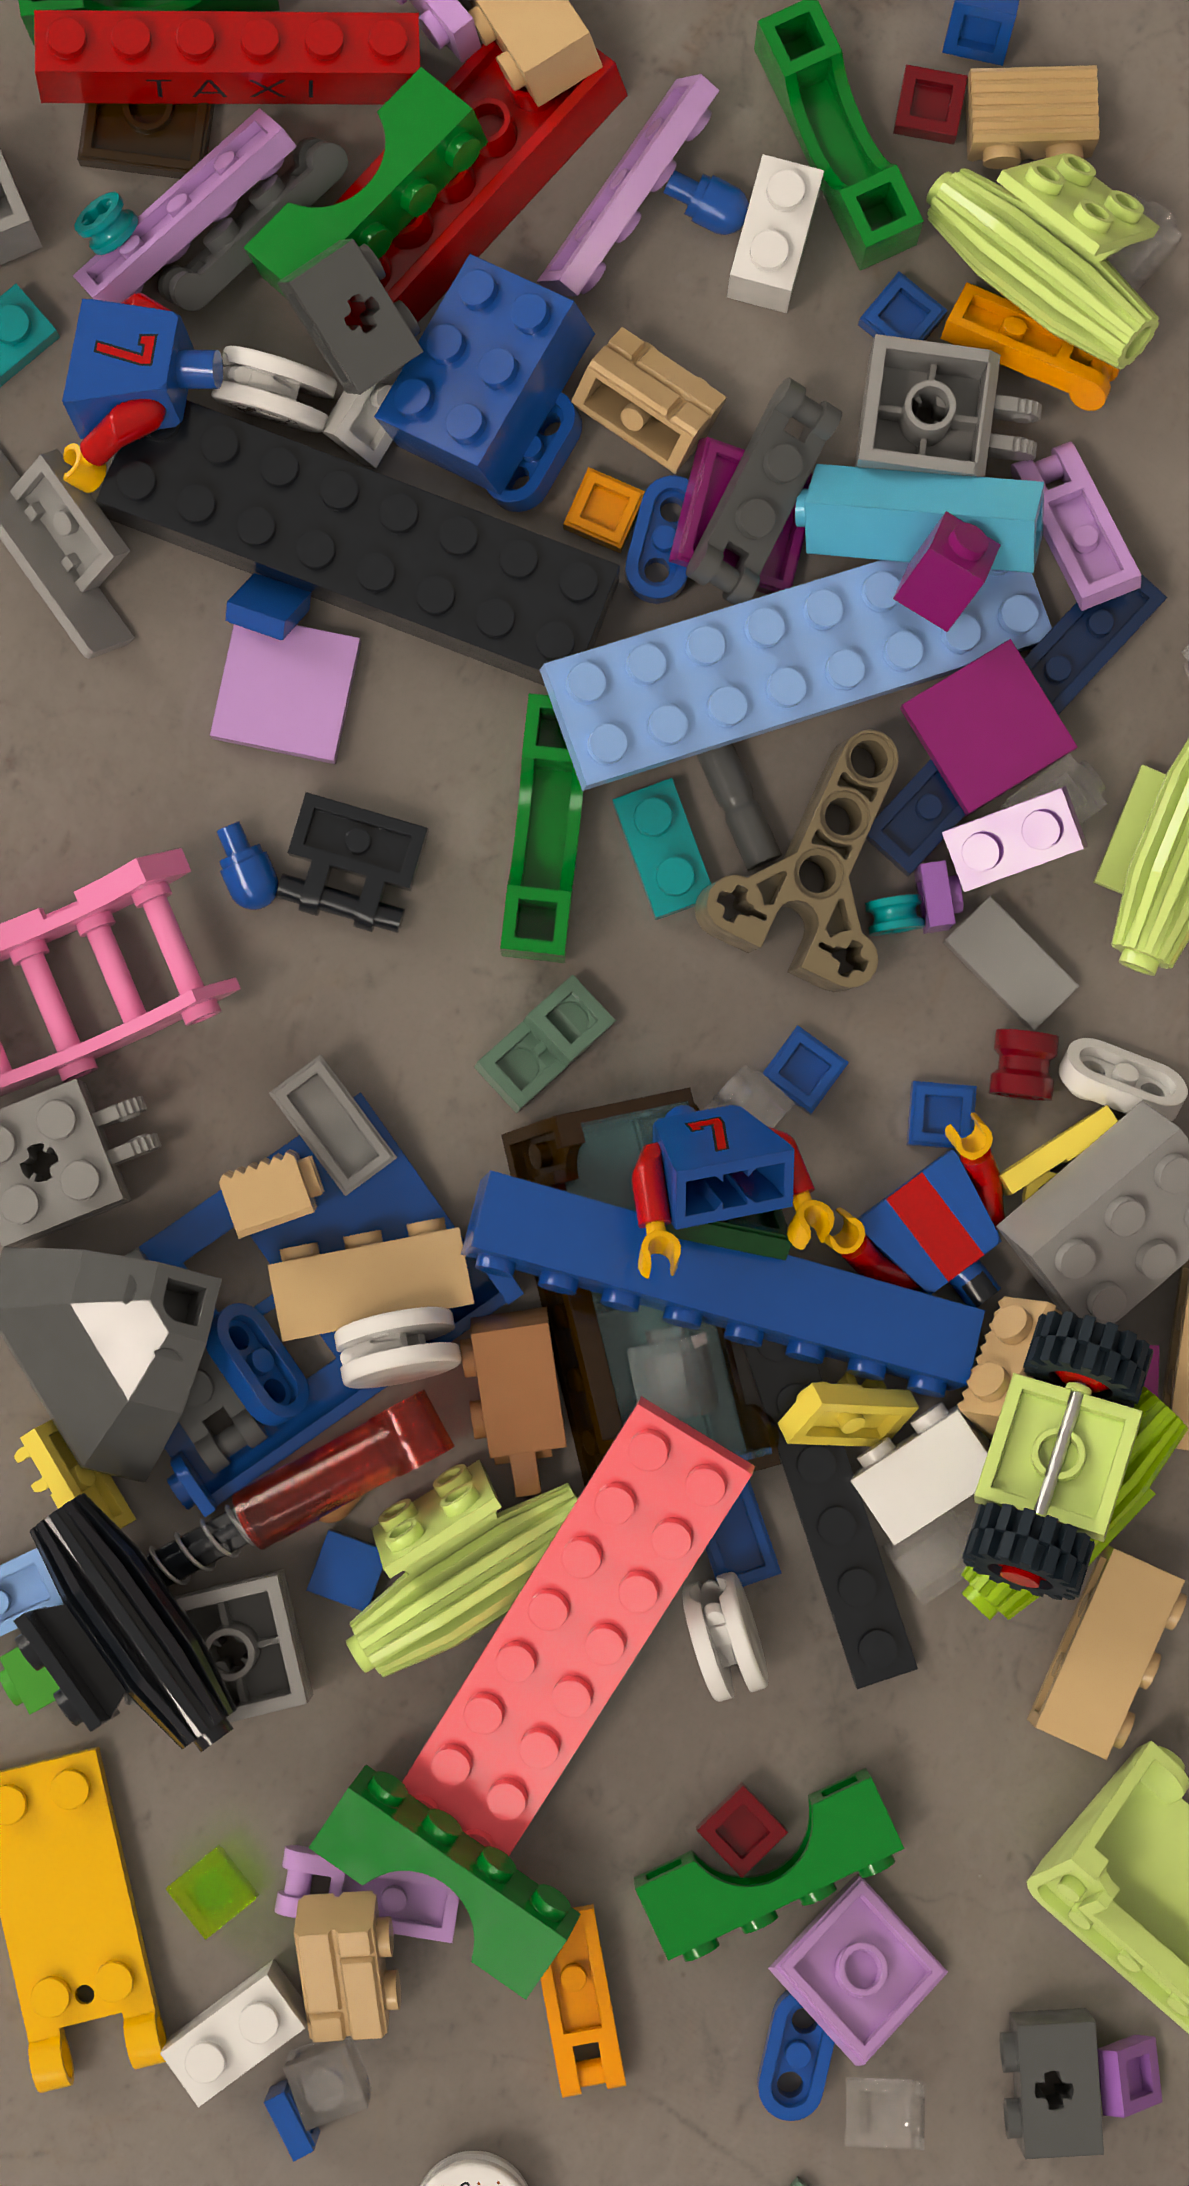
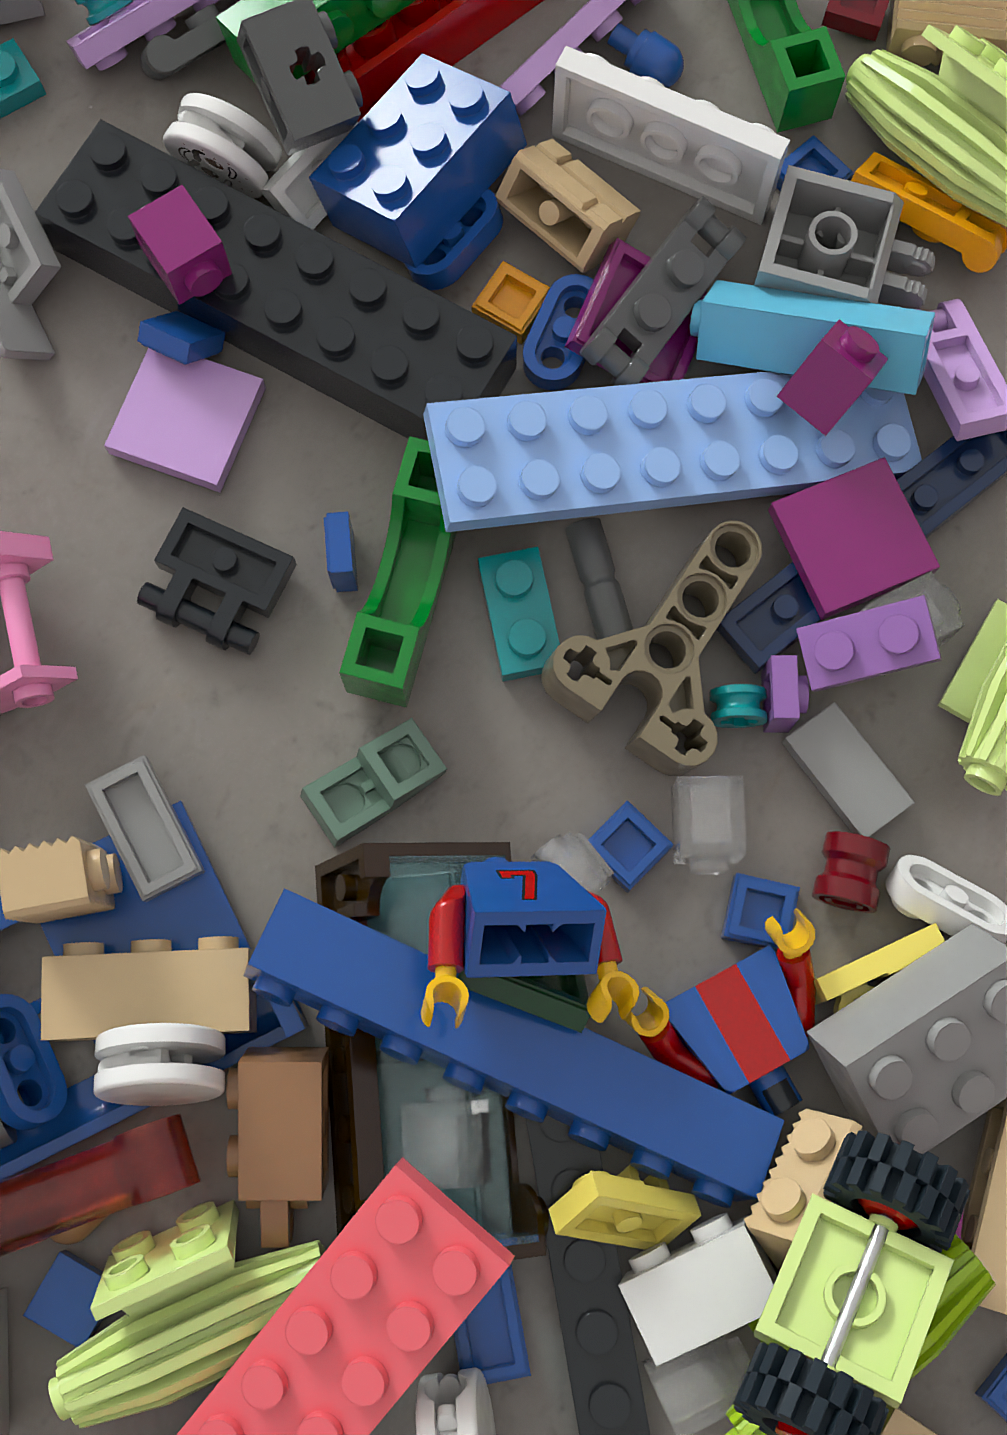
camera: 10 degrees right, 10 degrees down
blue torso [62,293,223,493] -> none
blue cylinder [216,821,279,910] -> none
white brick [727,154,824,313] -> none
none -> magenta brick [128,185,232,305]
none -> blue tile [324,511,358,592]
none -> white plate [552,46,790,225]
none -> clear brick [671,775,747,875]

